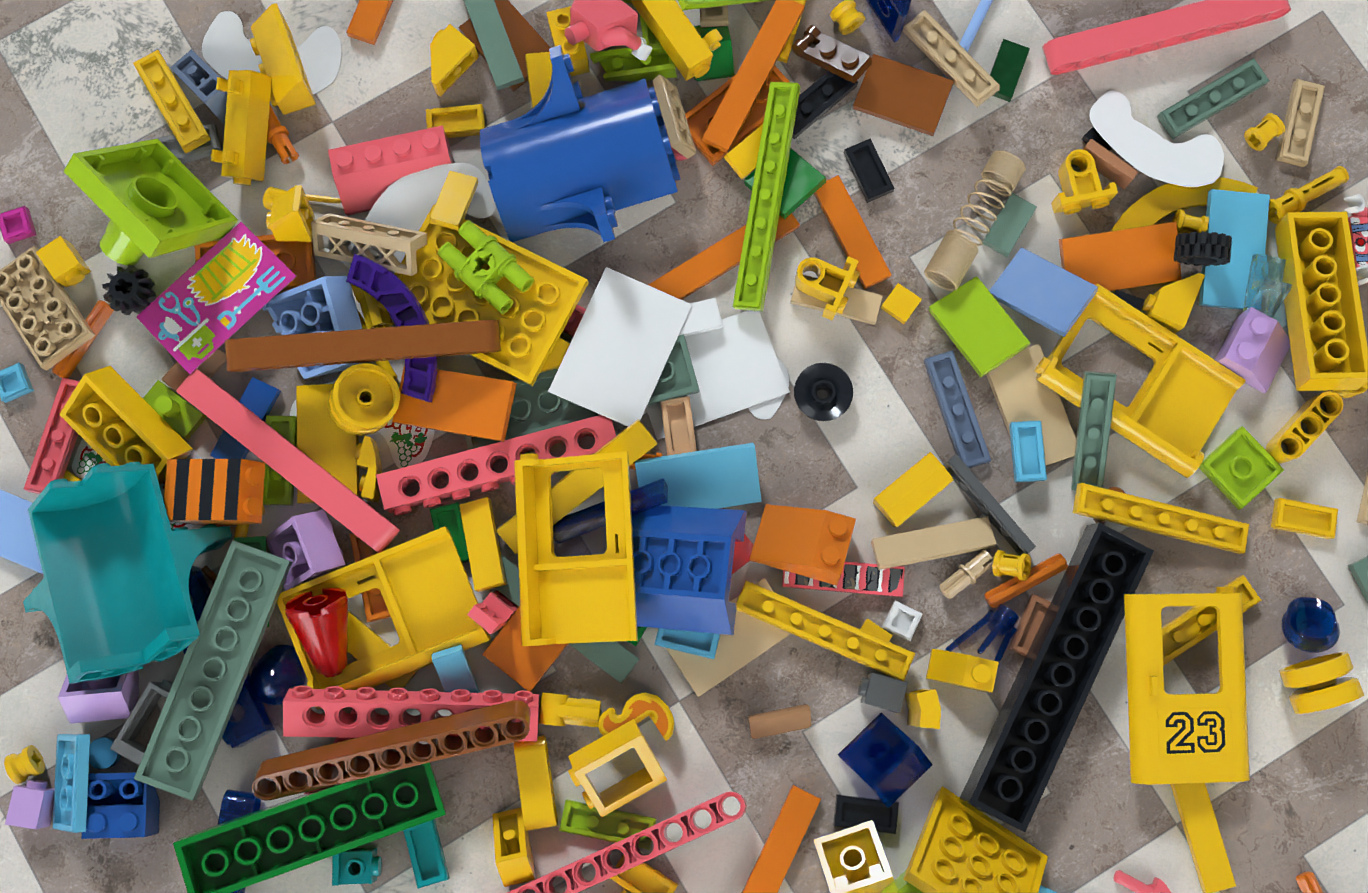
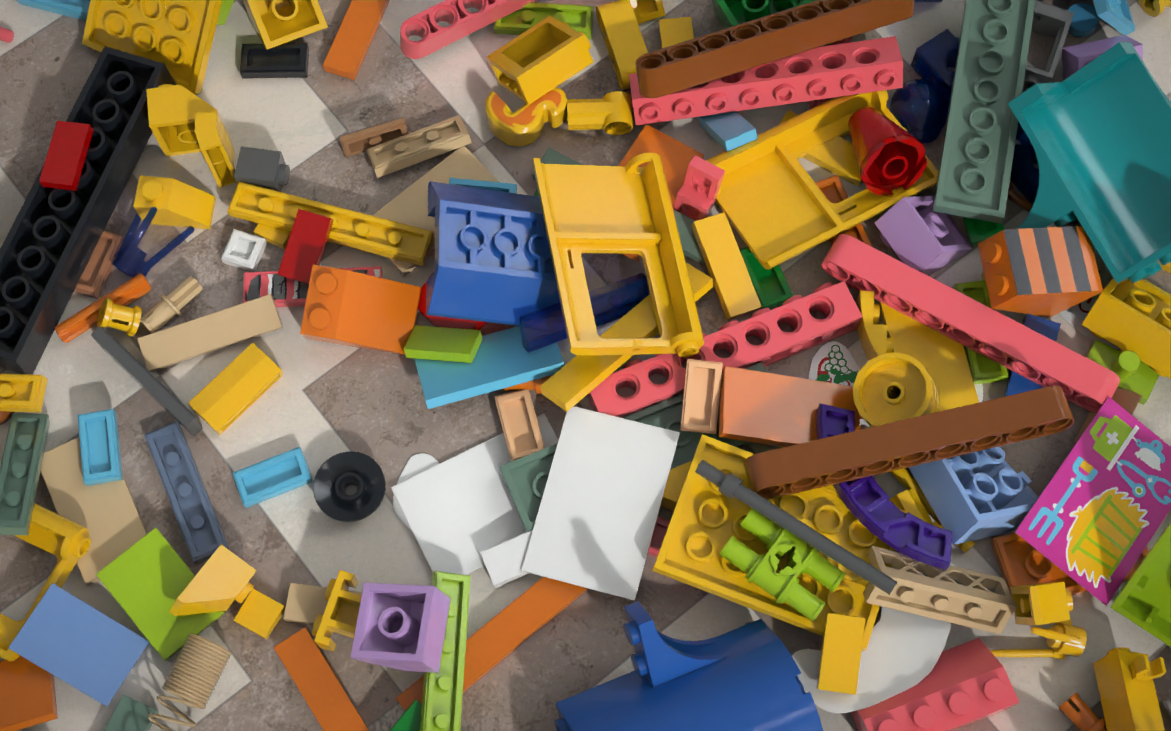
camera: 175 degrees right, 10 degrees down
clear blue slope [838,712,933,808] -> none
none -> red tile [39,121,94,191]
none -> yellow slope [146,84,232,157]
none -> yellow slope [169,544,257,616]
none -> medium azure tile [232,447,313,508]
none -> red tile [277,209,334,285]
none -> lavender slope [350,583,450,673]
none -> tan tile [366,115,472,178]
none -> lime tile [404,325,482,363]
none -> yellow tile [658,17,694,49]
none -> light nougat tile [680,359,723,434]
none -> dark grey bar [695,460,897,595]

